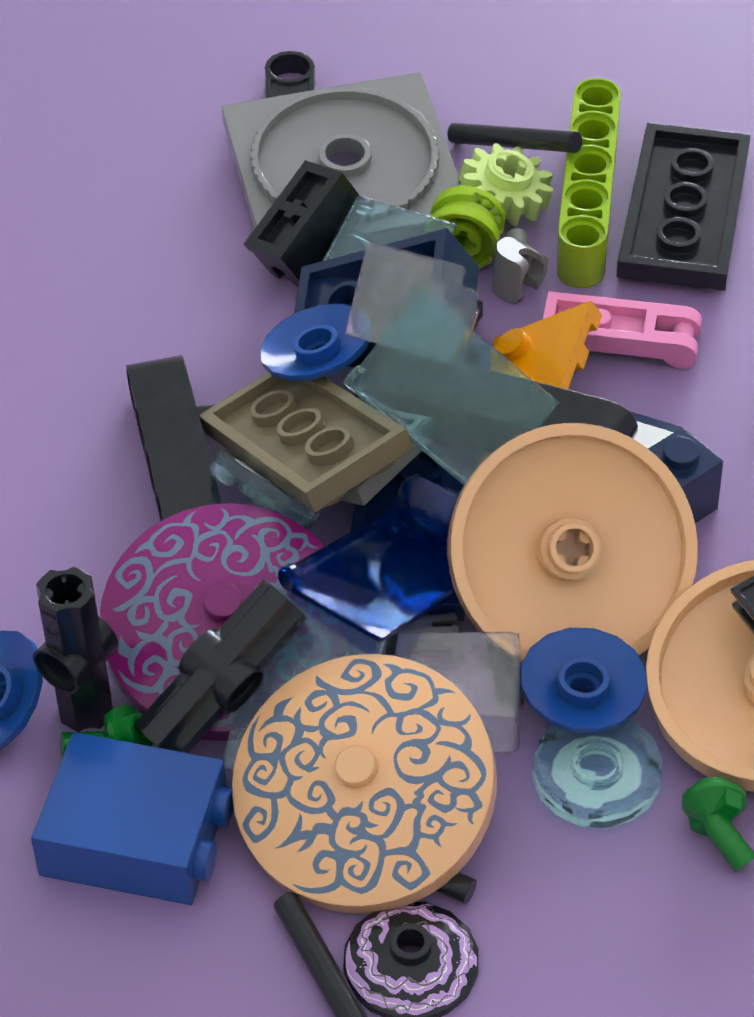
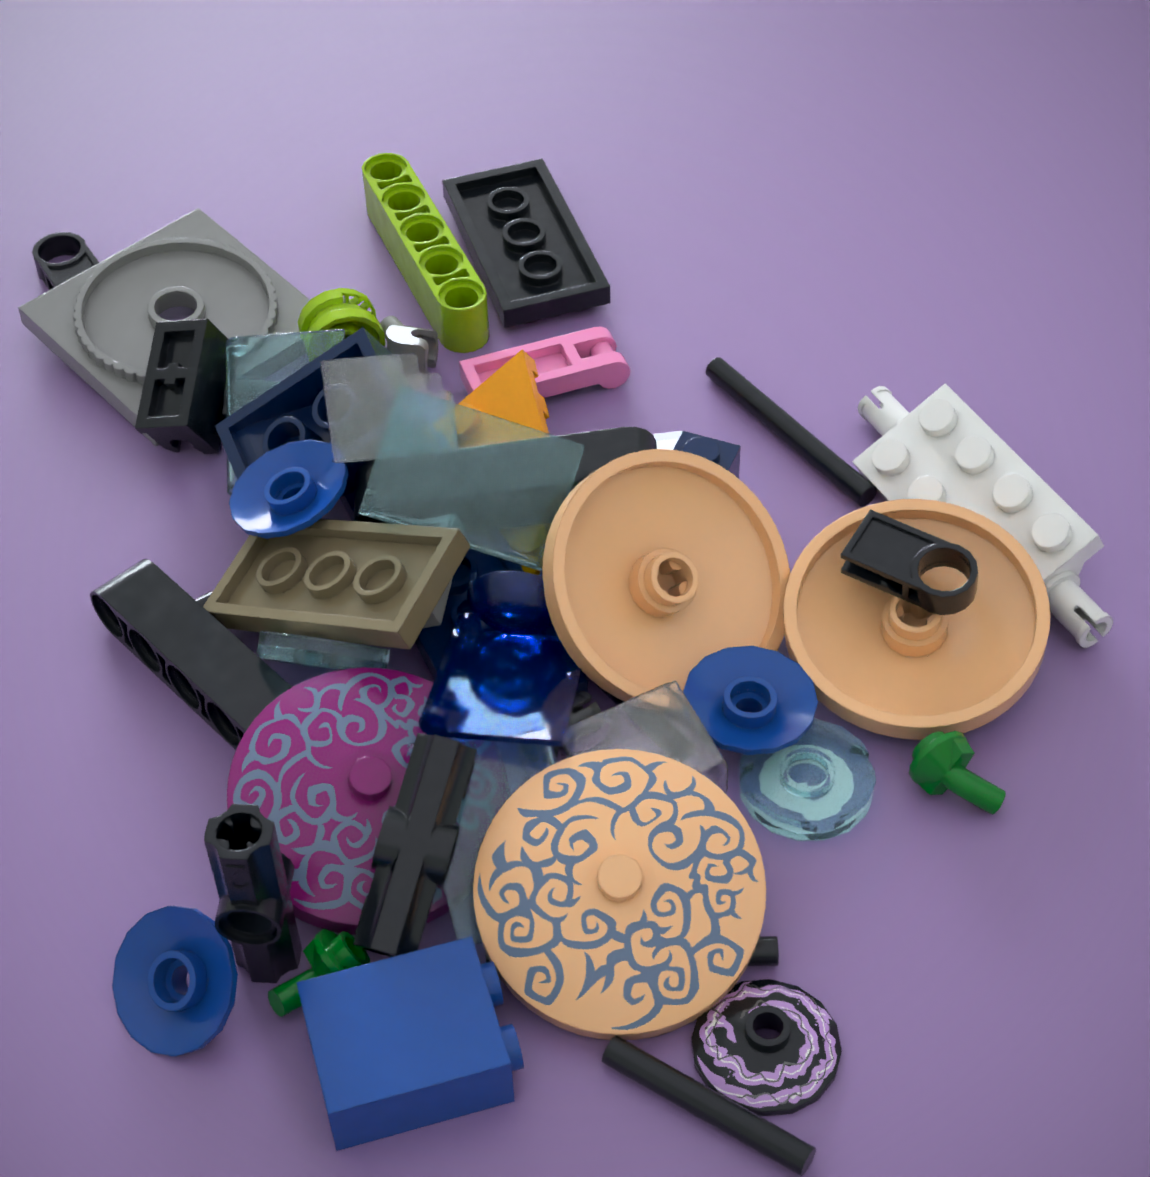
camera: 30 degrees left, 0 degrees up
black bar [447,123,582,153] -> none
yellowish green gear [458,143,553,226] -> none

